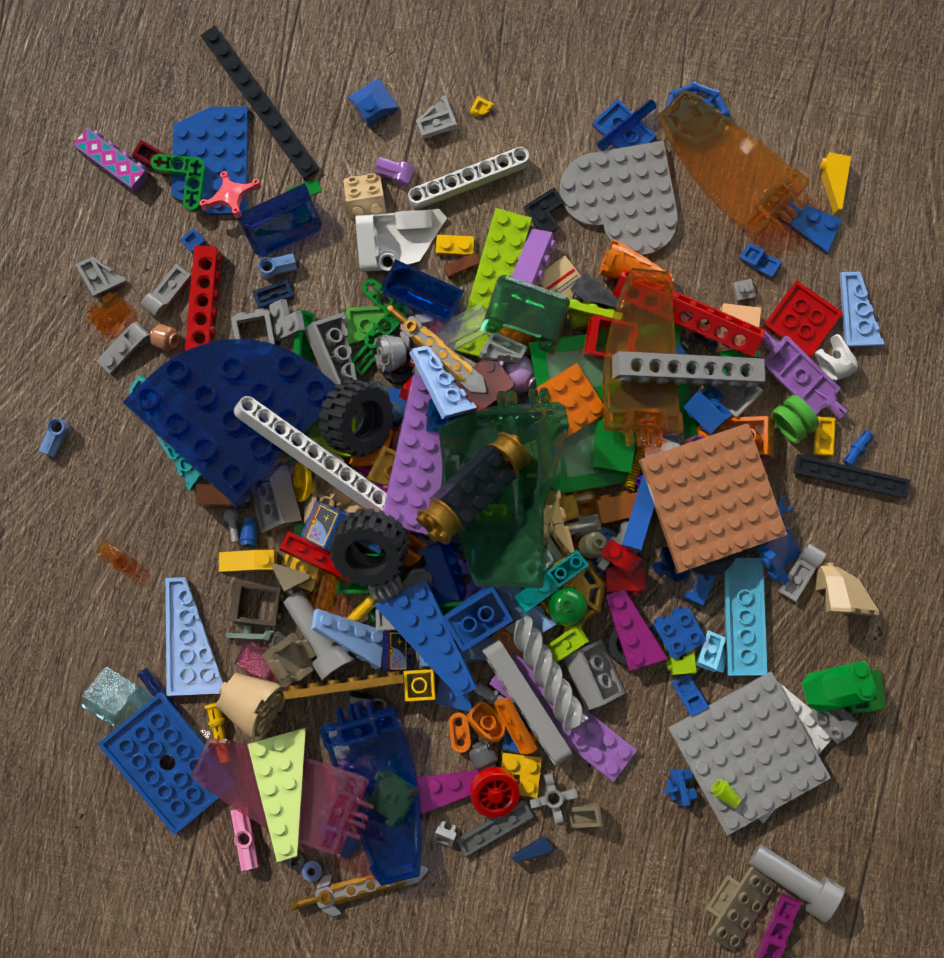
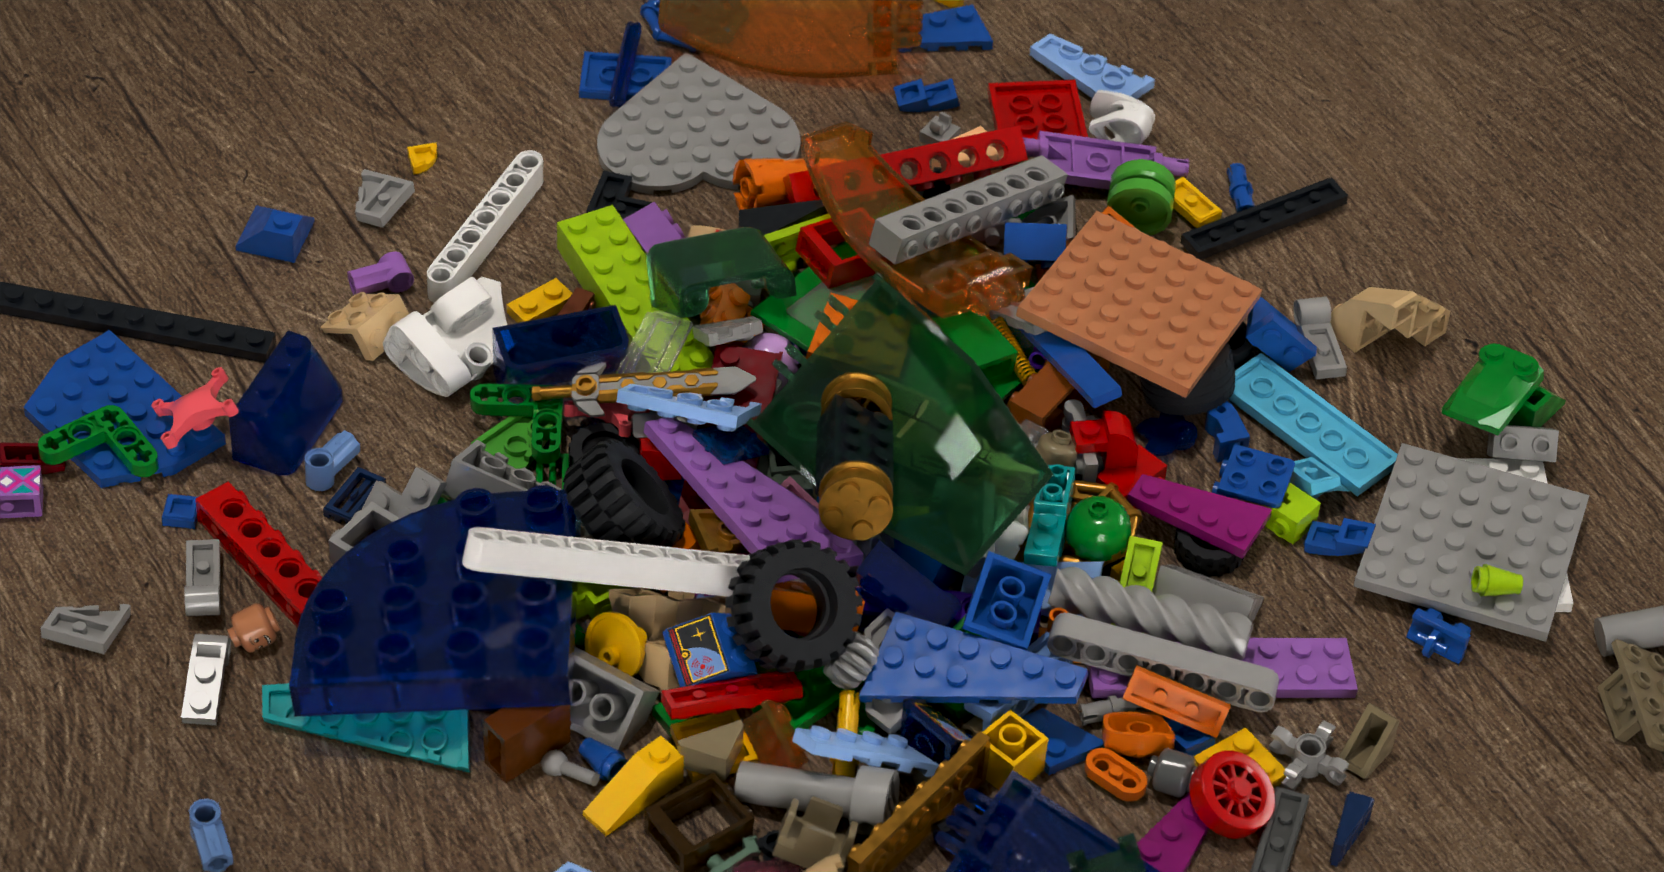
camera: 45 degrees left, 35 degrees down
clear orange bracket [86,292,132,335] -> none
light grey cone [374,335,407,373] -> none

